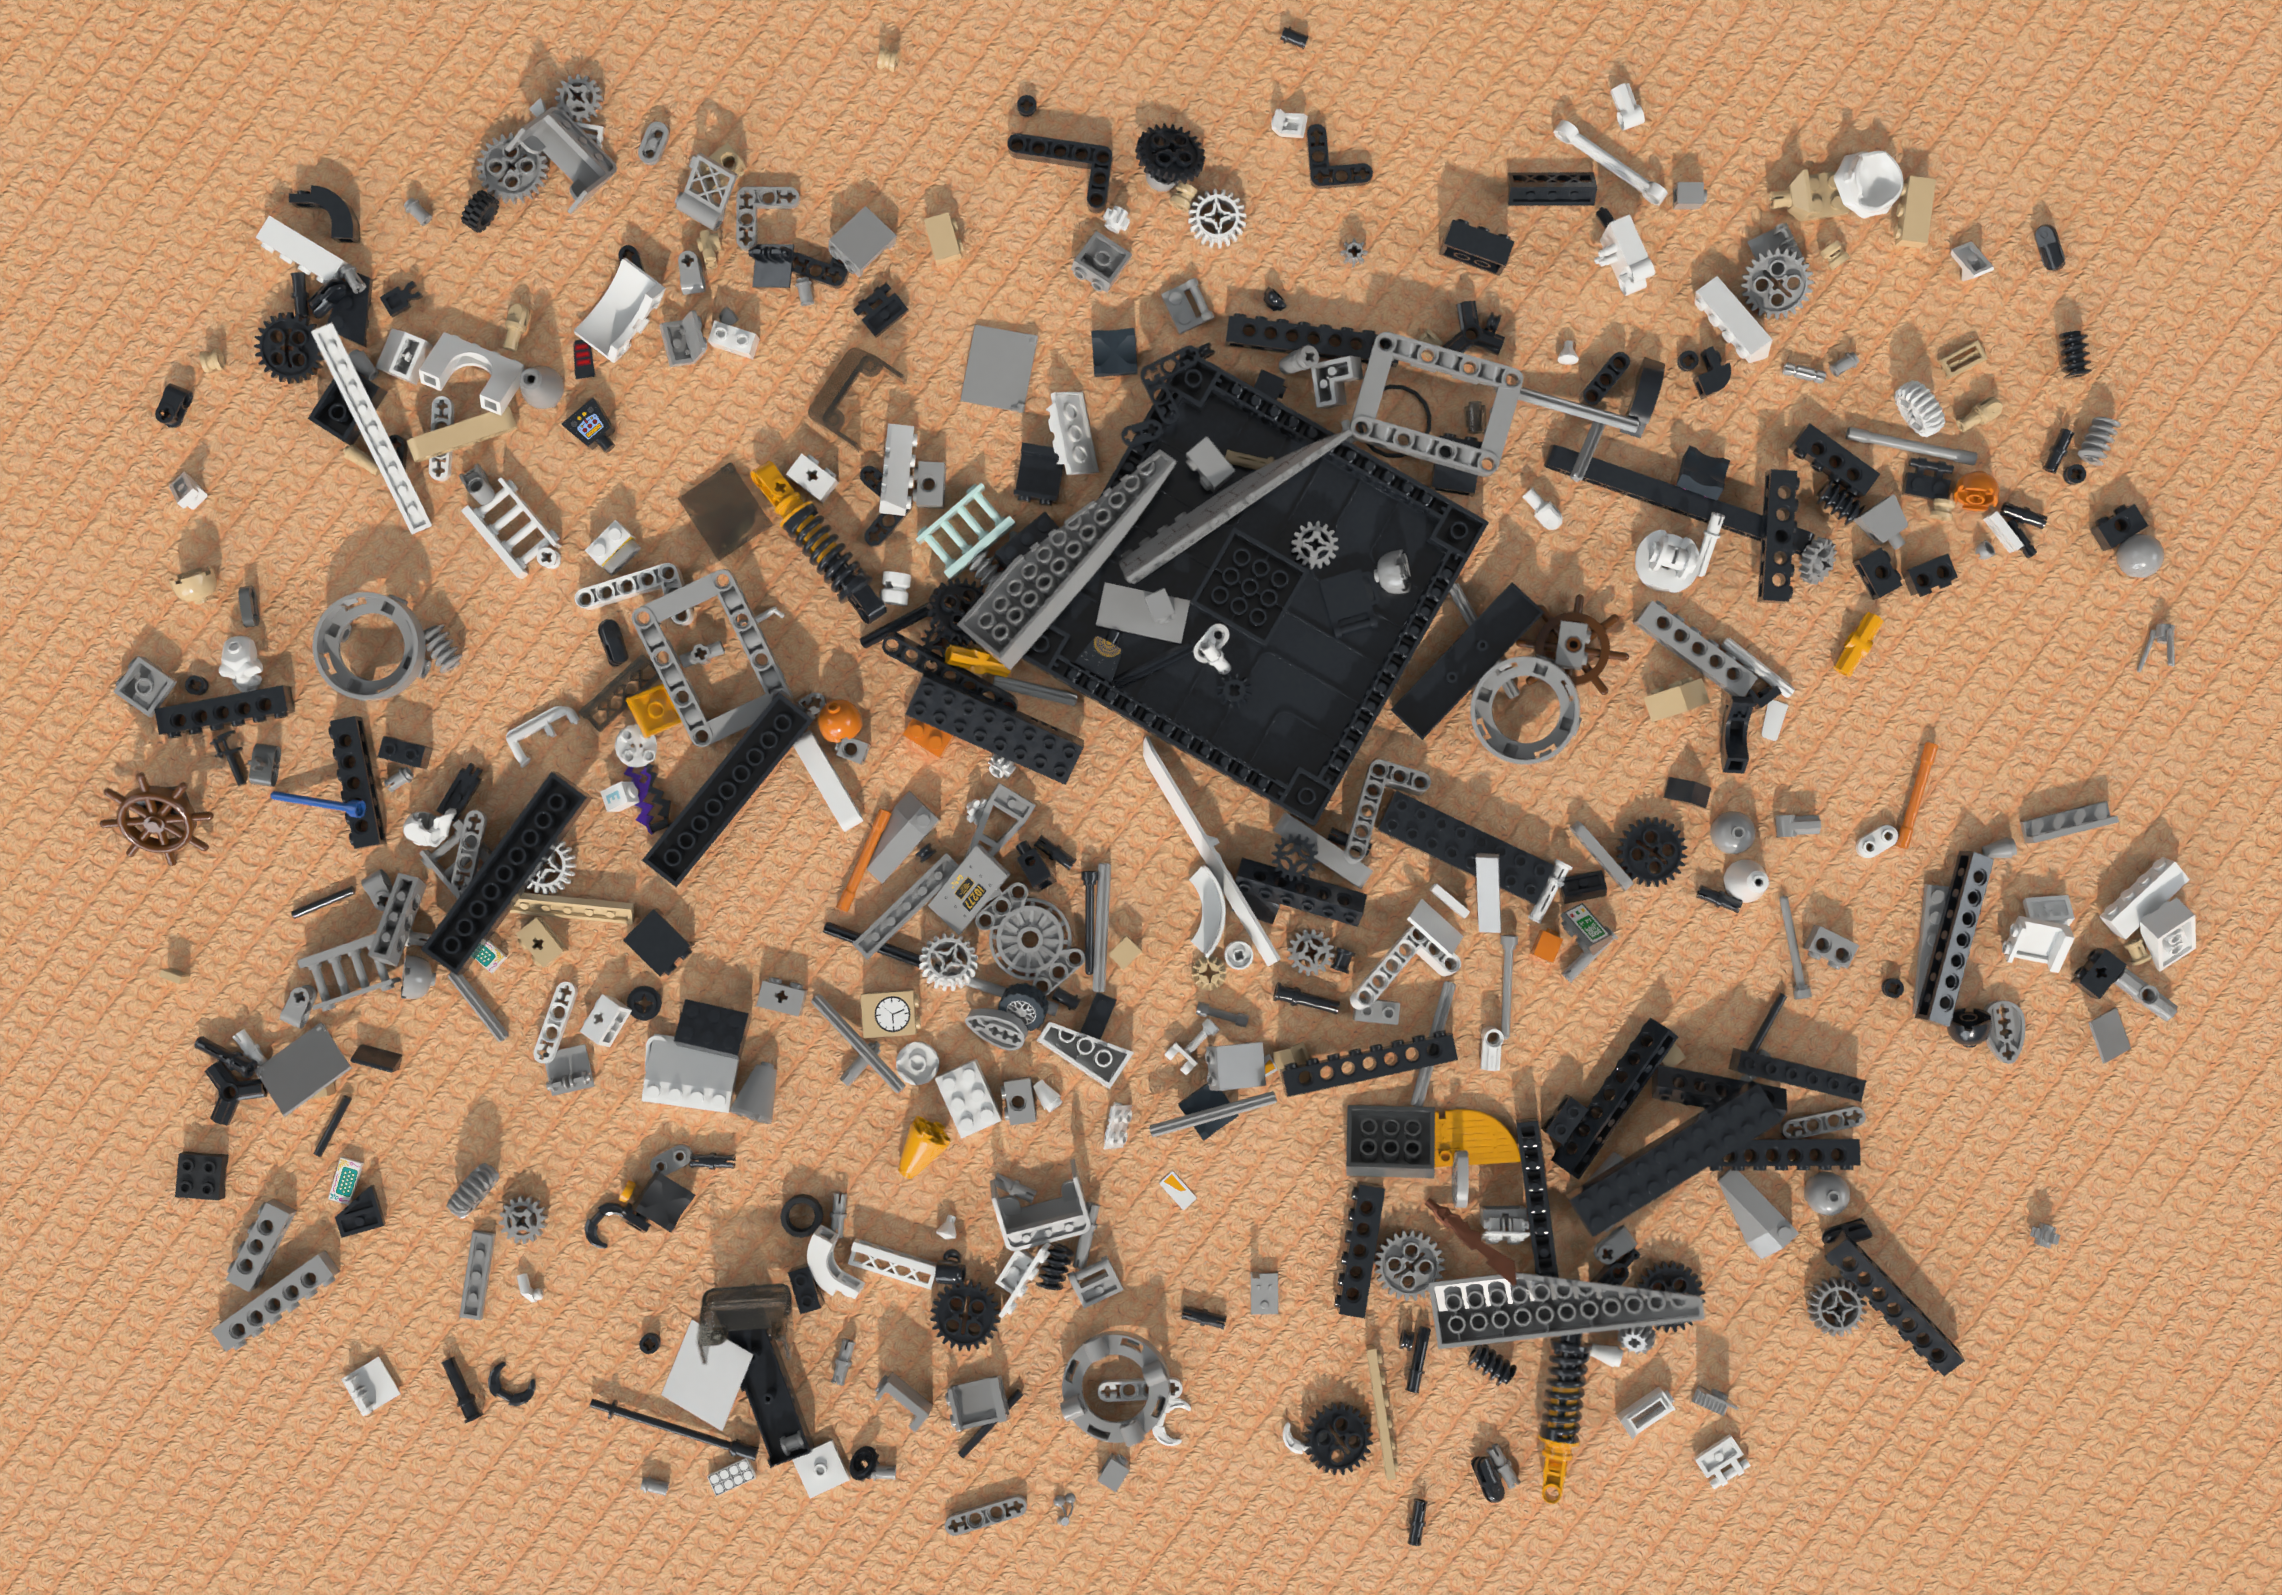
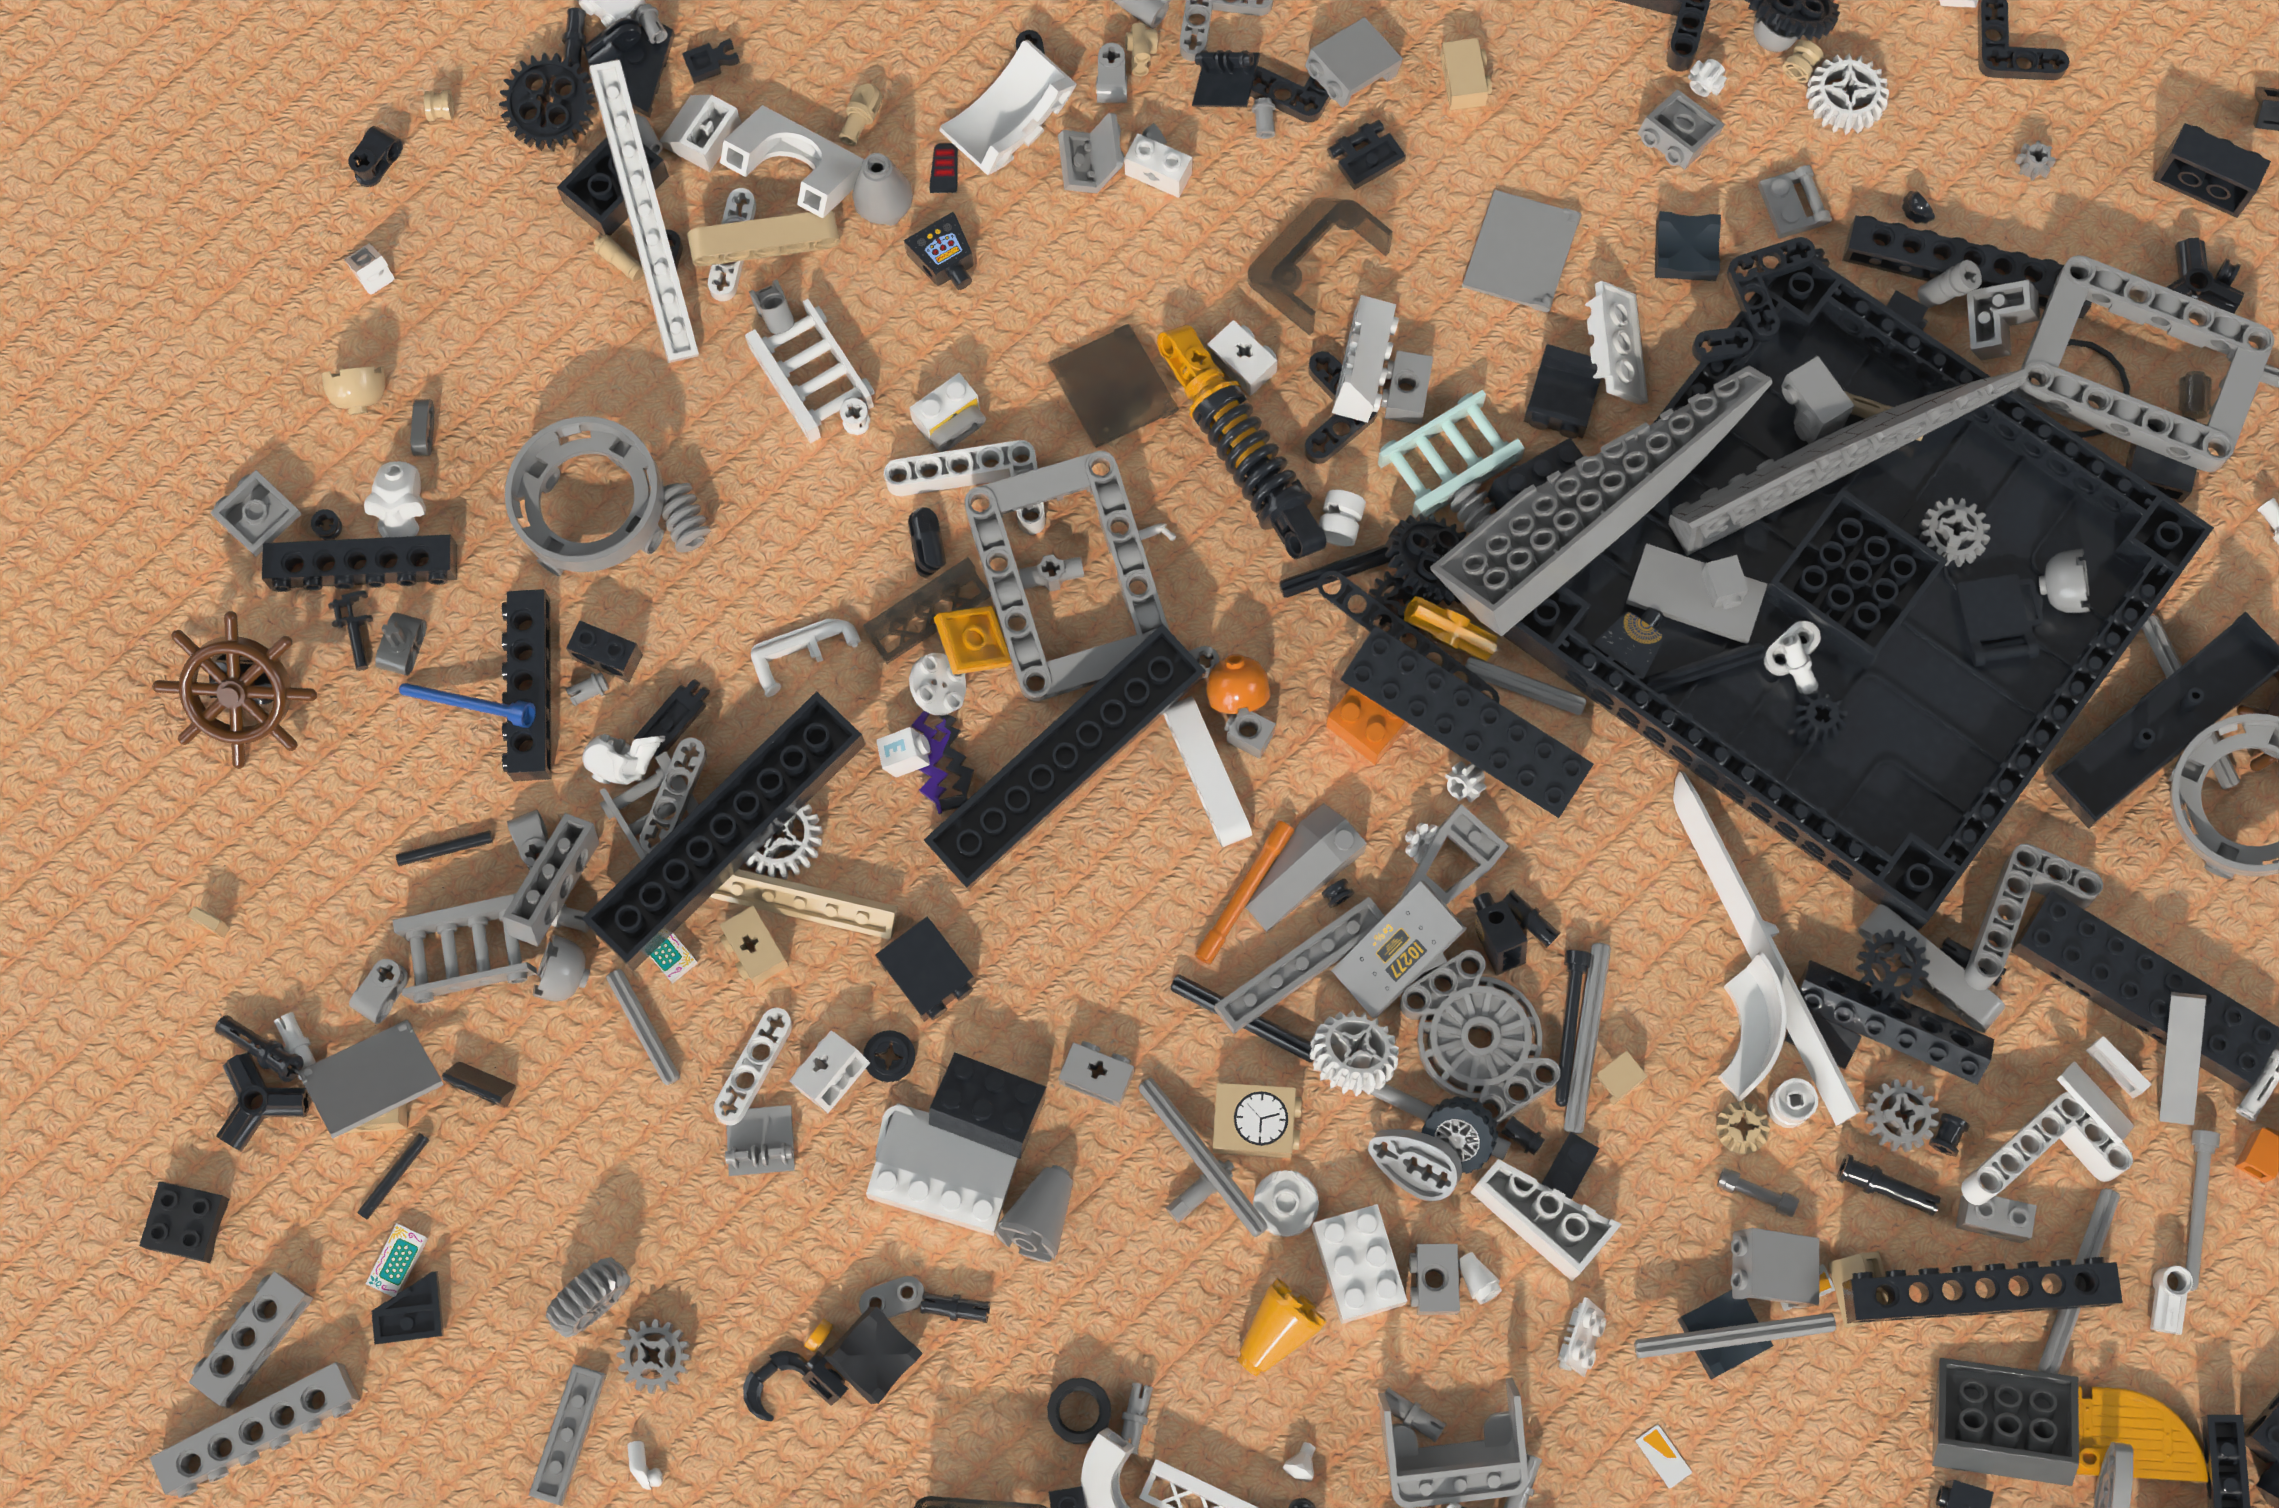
camera: 10 degrees right, 15 degrees down
white bar [1165,1018,1220,1075] -> none

